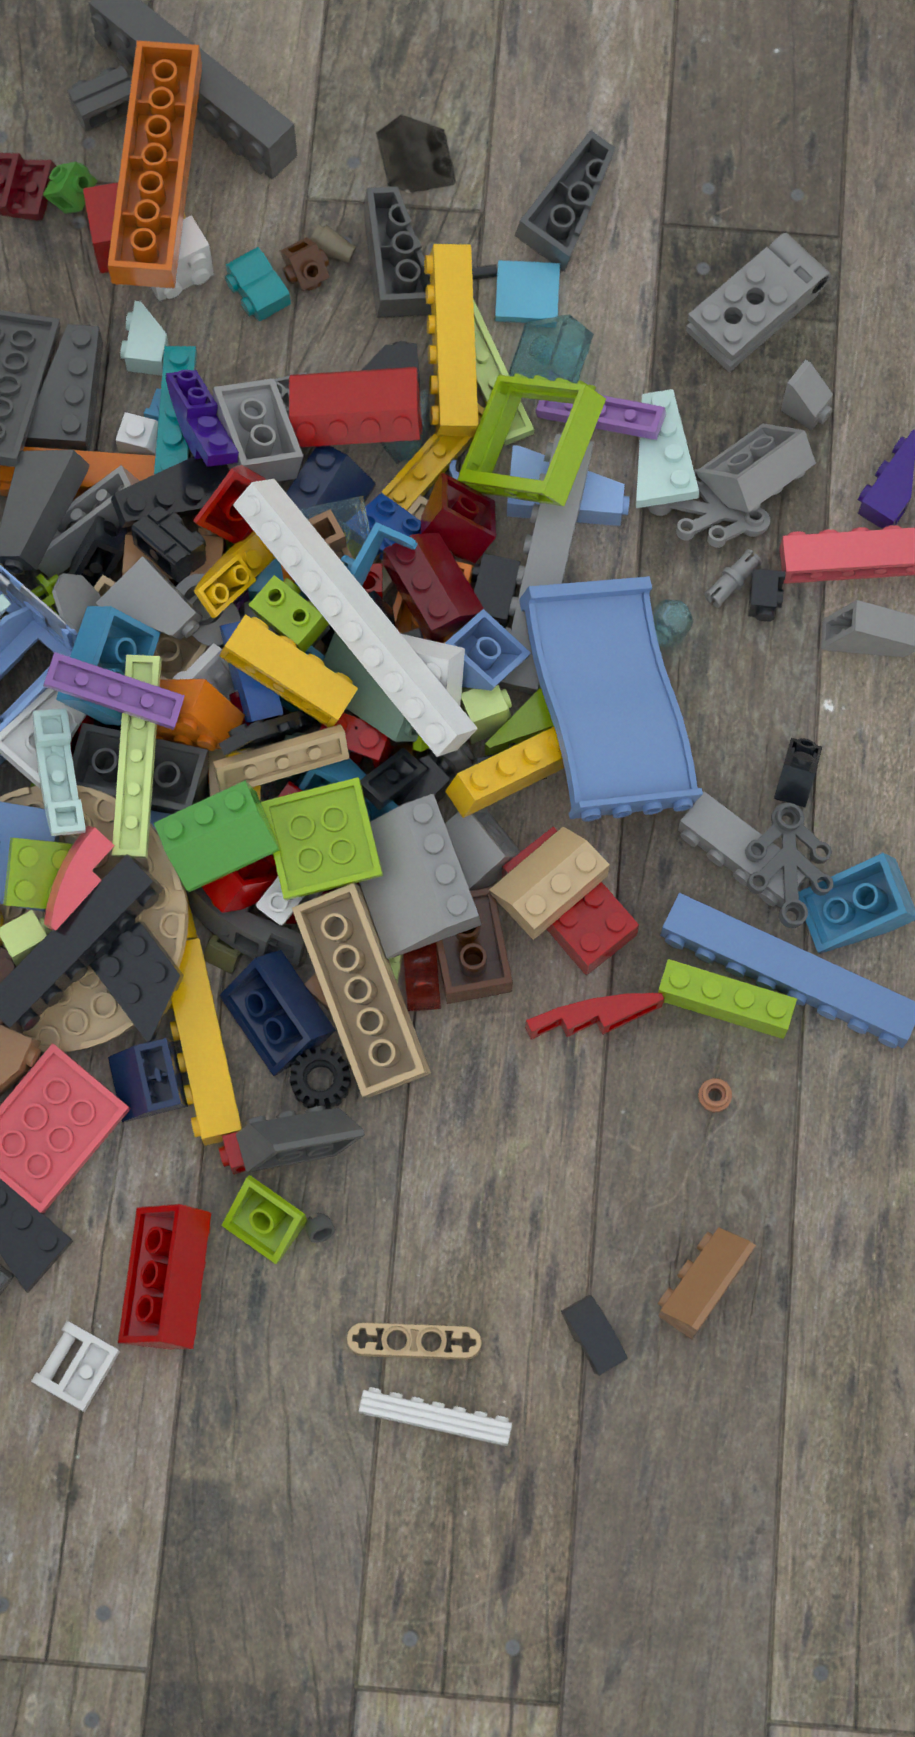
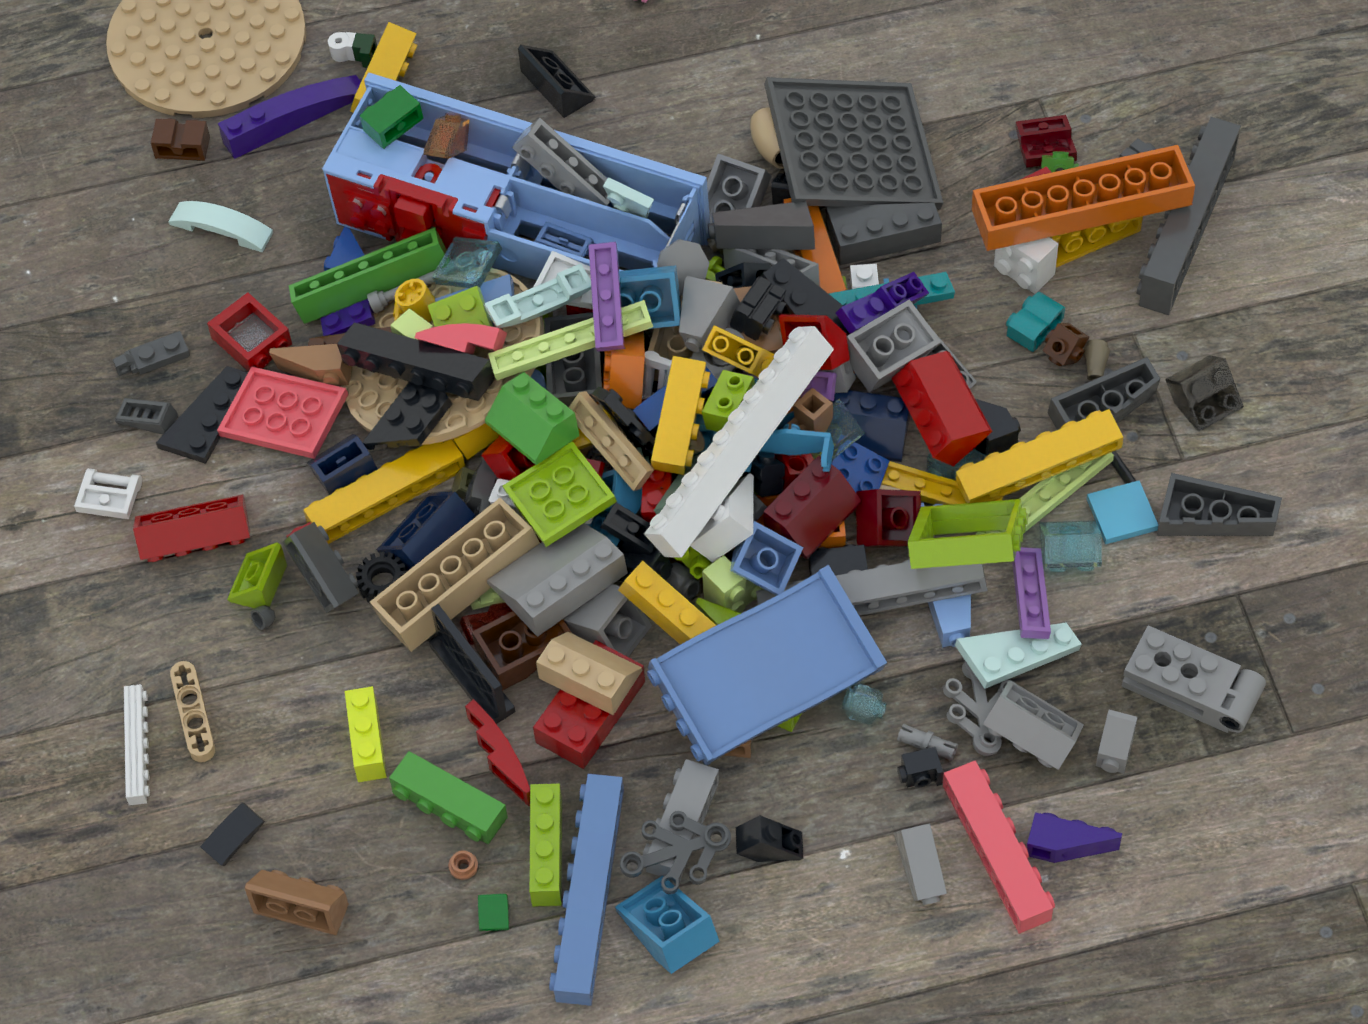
camera: 75 degrees right, 15 degrees down
light aqua slope [120,301,169,376] -> none
none -> neon yellow brick [345,686,387,782]
none -> bright green brick [389,751,508,844]
none -> black fence [429,604,516,724]
none -> green slope [478,894,509,931]

